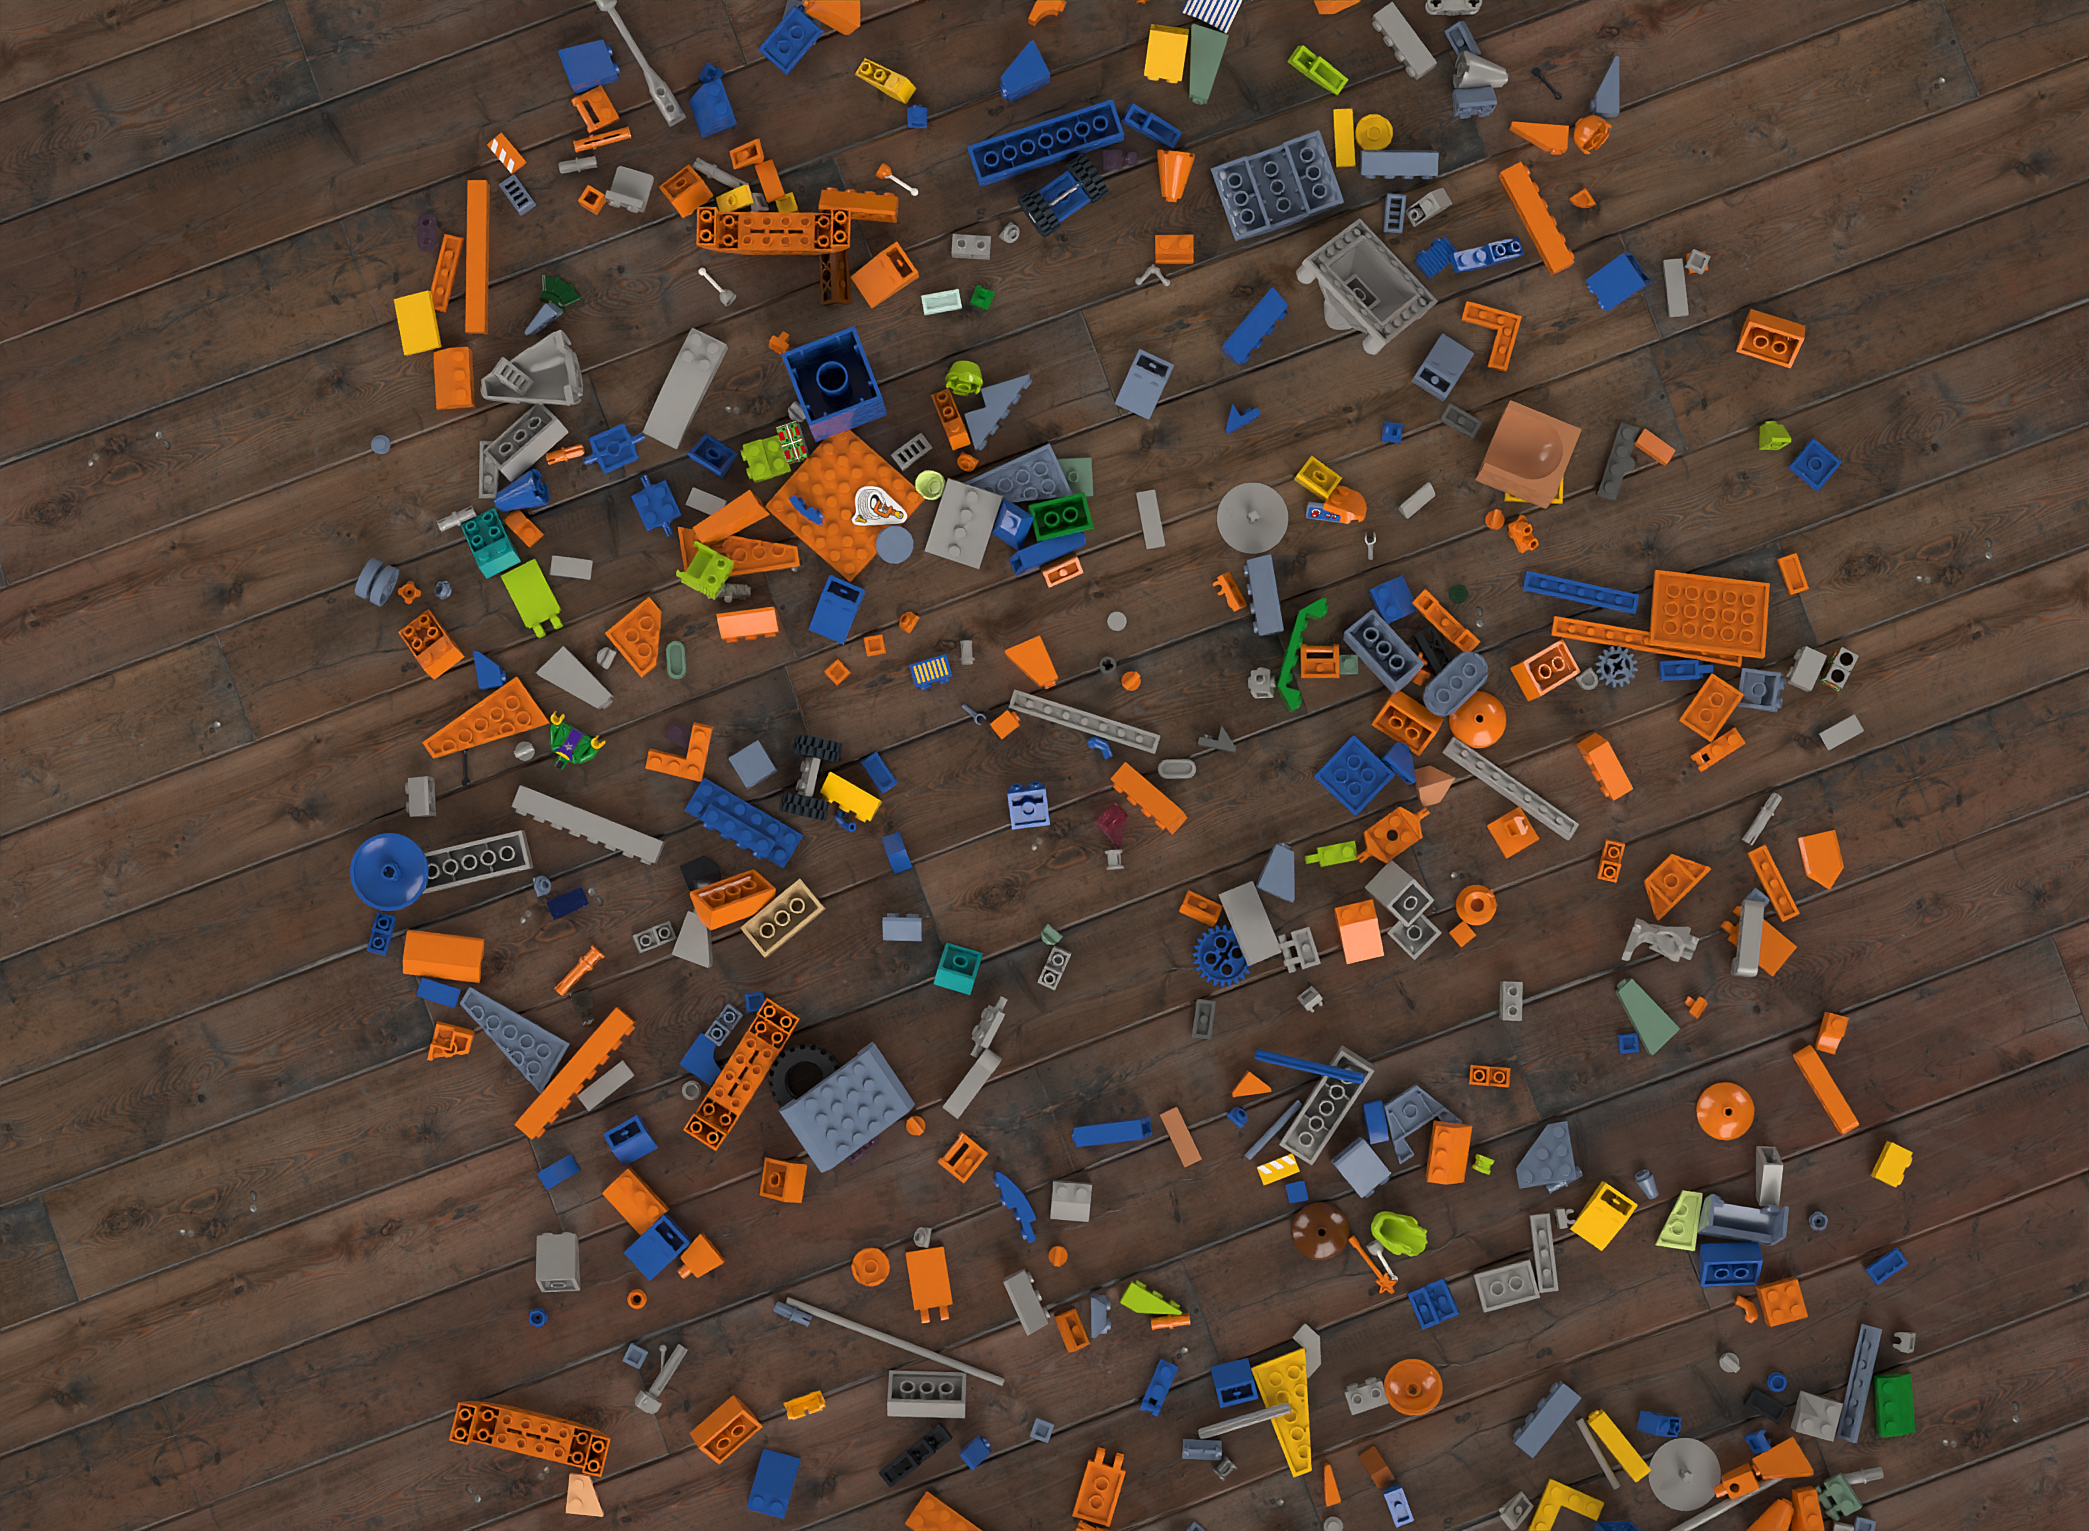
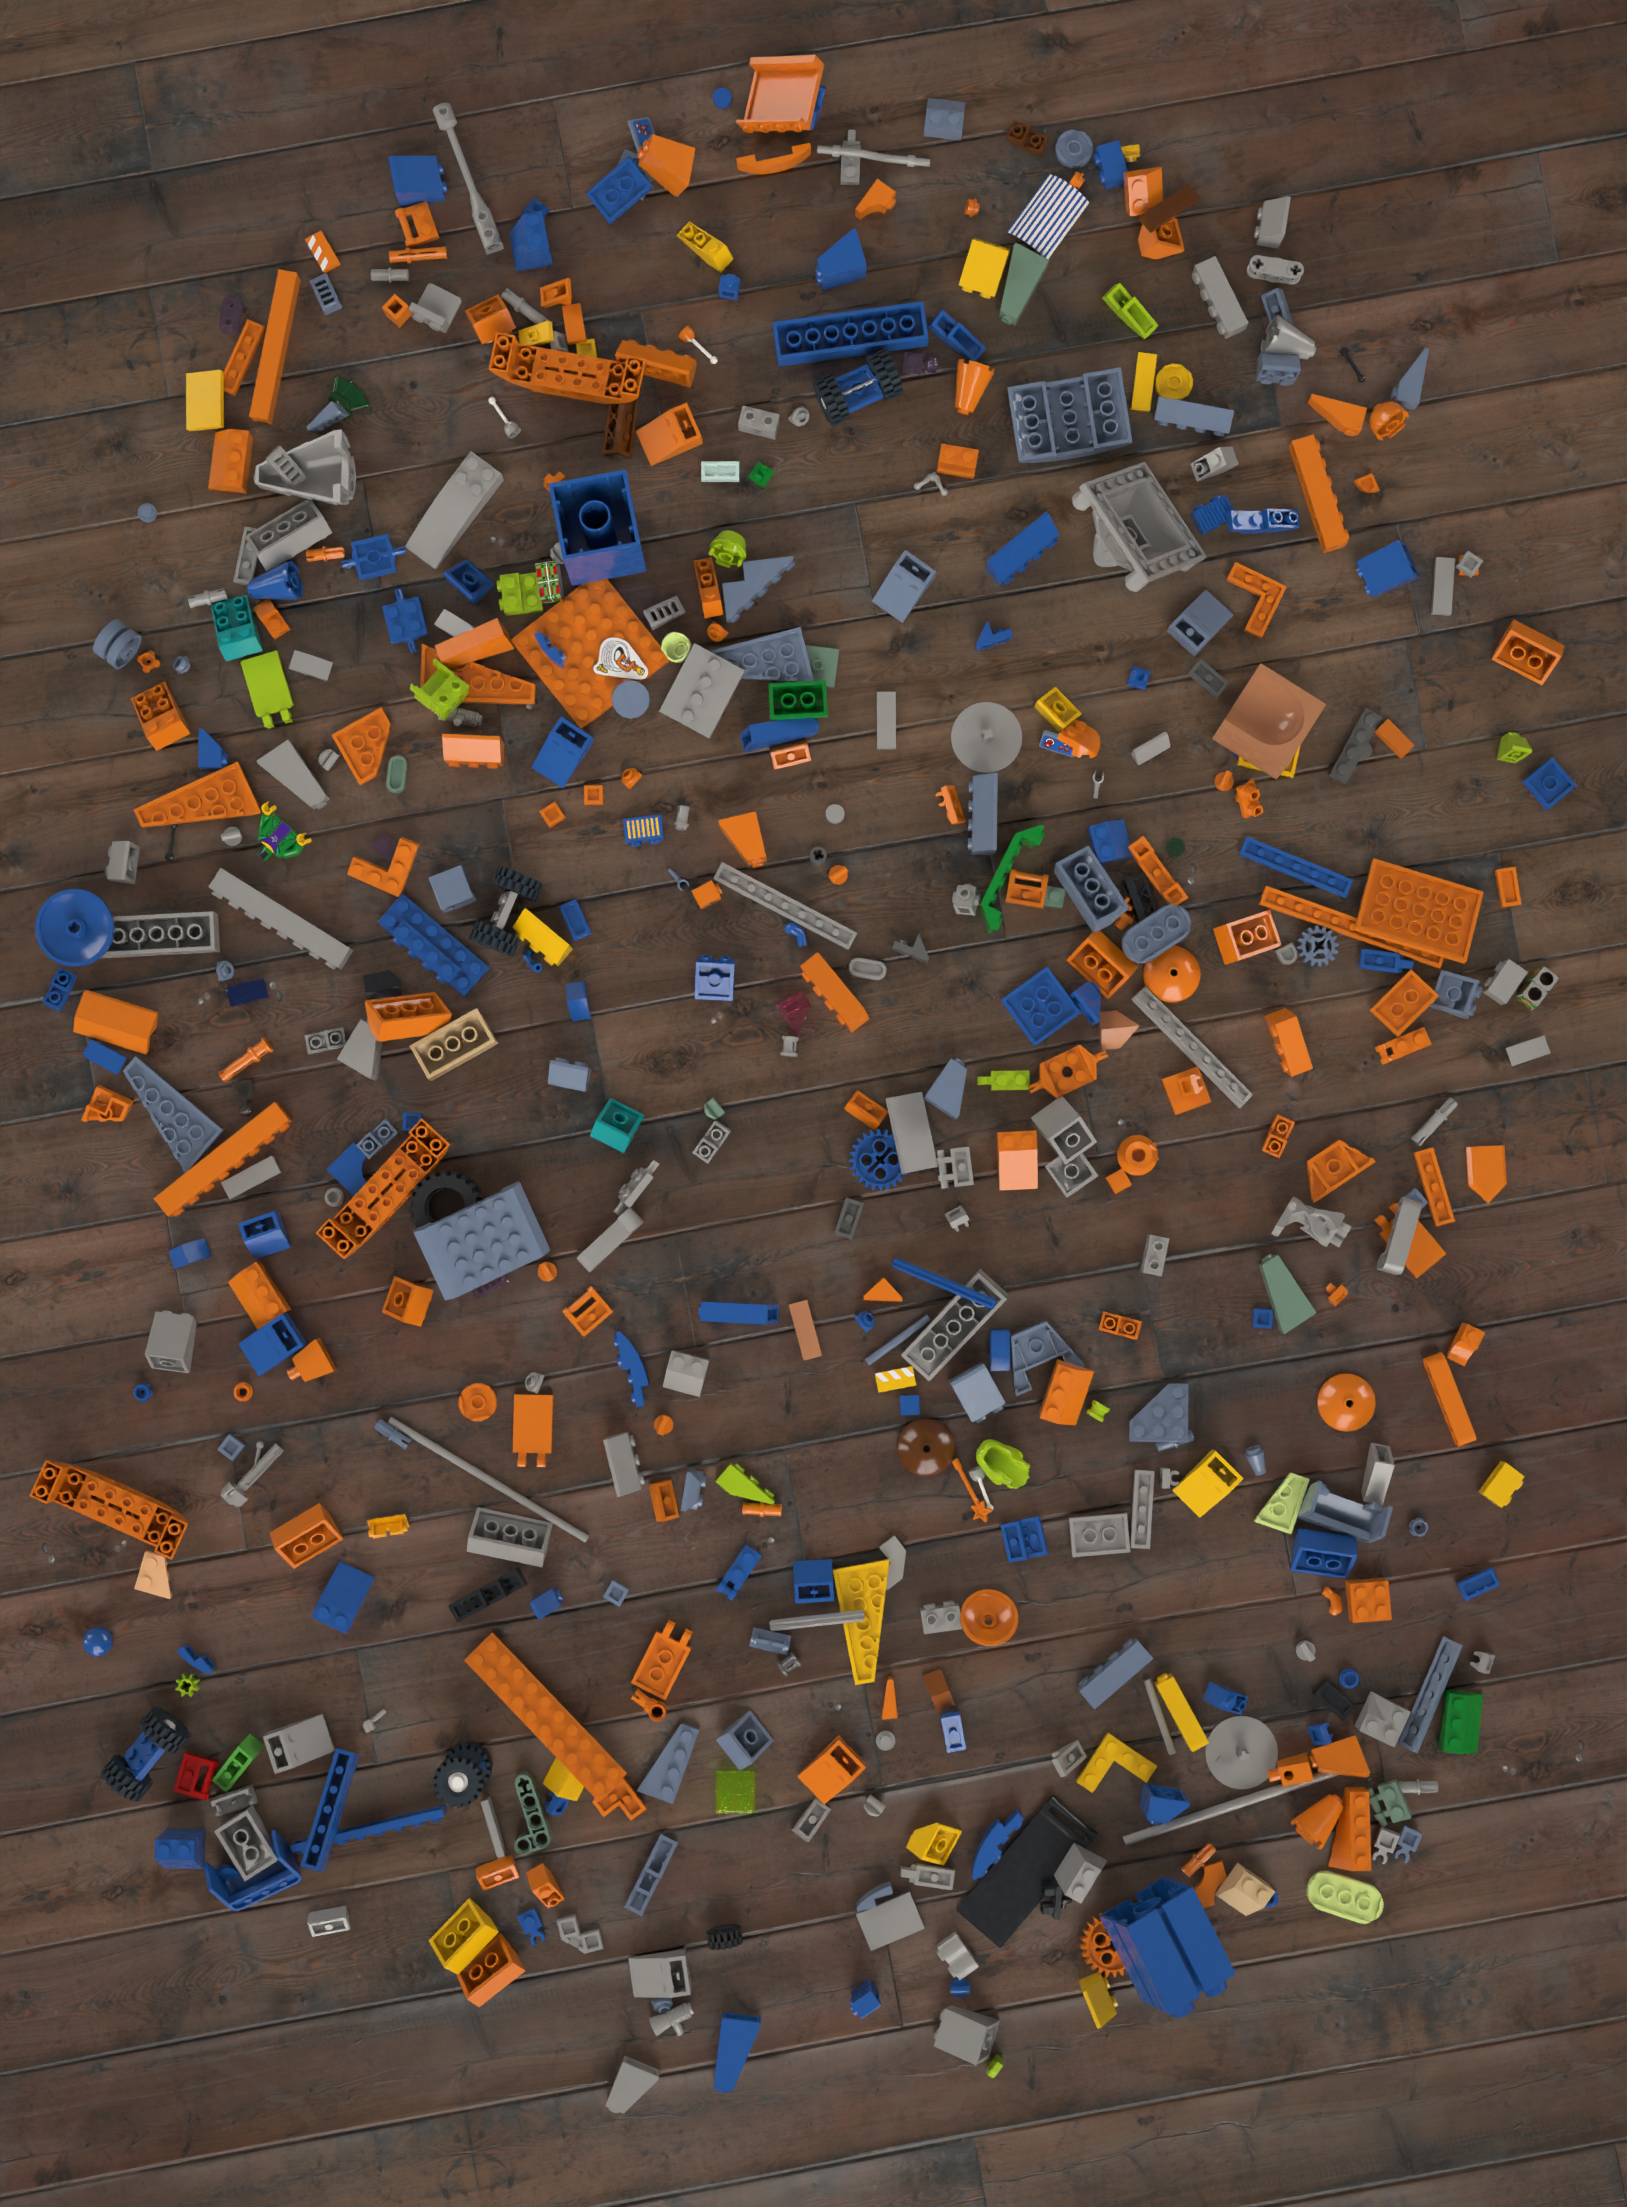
camera: 15 degrees right, 0 degrees up
blue slope [991,499,1034,551] -> none
sand blue slope [1383,193,1406,233] -> none

